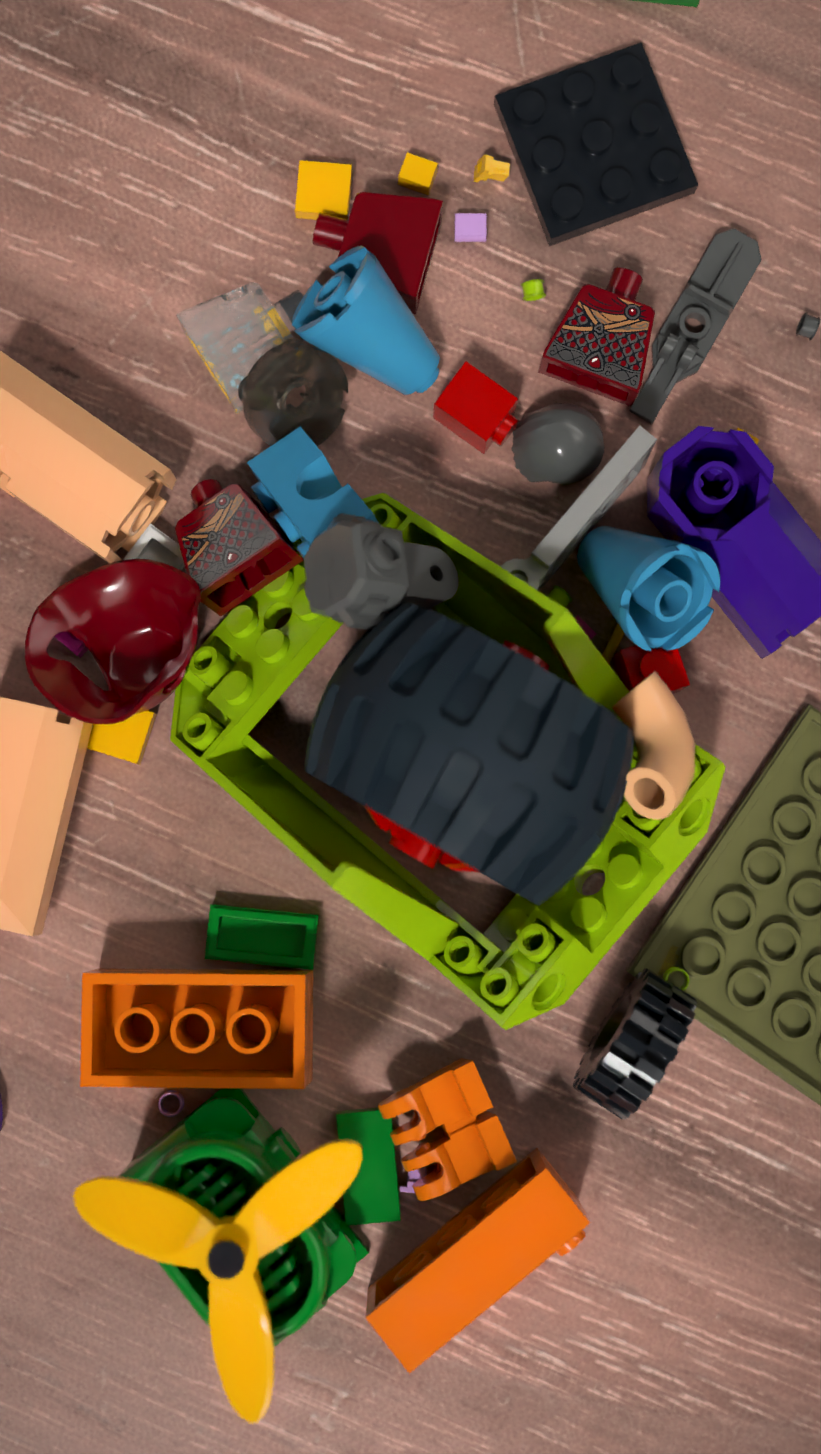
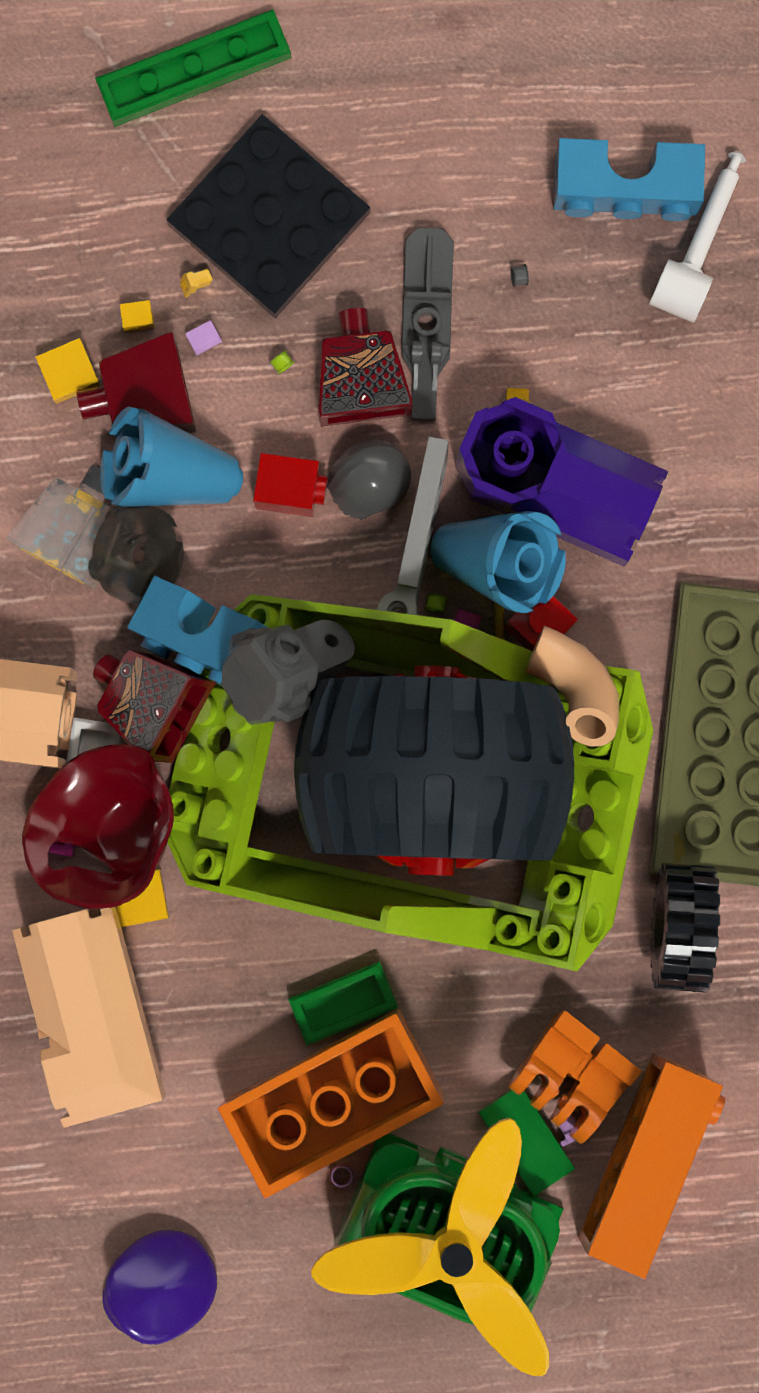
camera: 30 degrees left, 0 degrees up
lime piece [663,967,690,991] -> none

